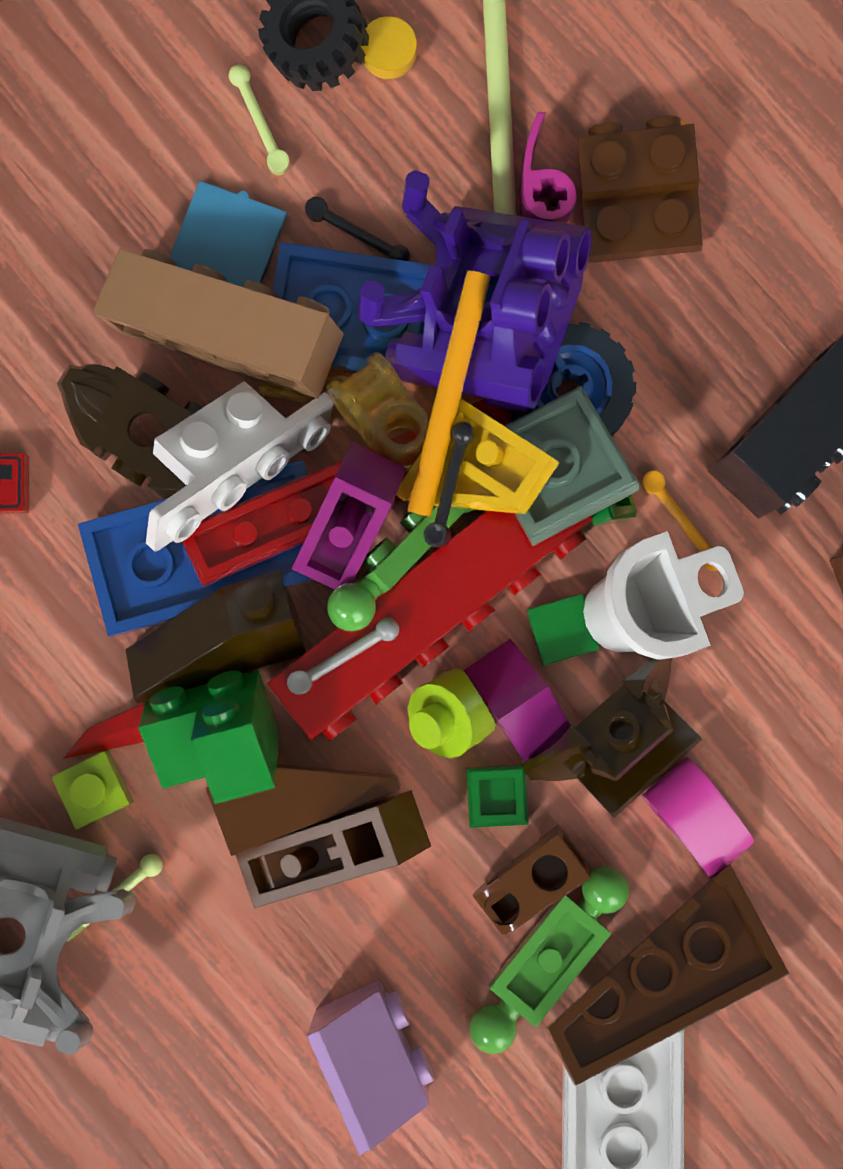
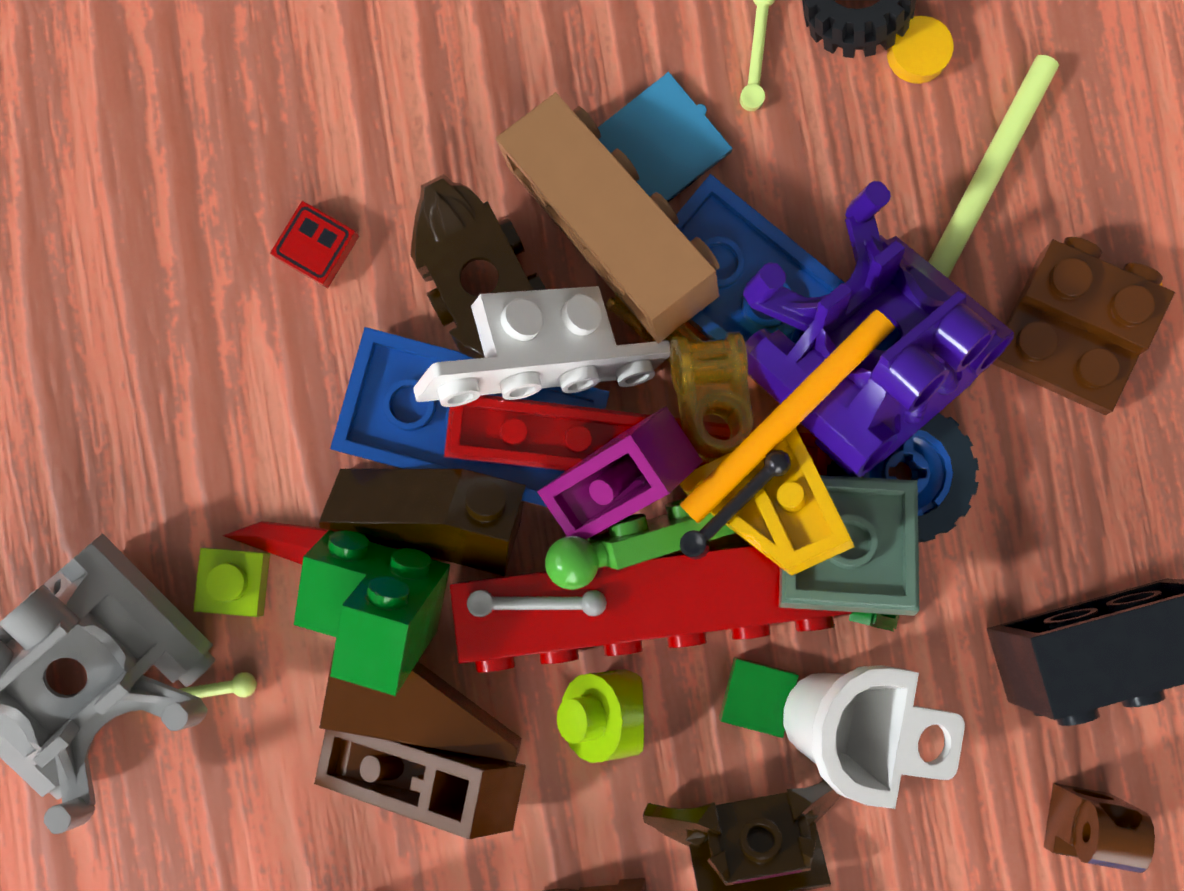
camera: 35 degrees right, 0 degrees up
black hinge [305,197,410,261] -> none
magenta slope [464,639,571,762] -> none
green tile [466,765,528,828] -> none
dark pink panel [519,112,576,224] -> none
light orange hinge [641,471,718,571] -> none

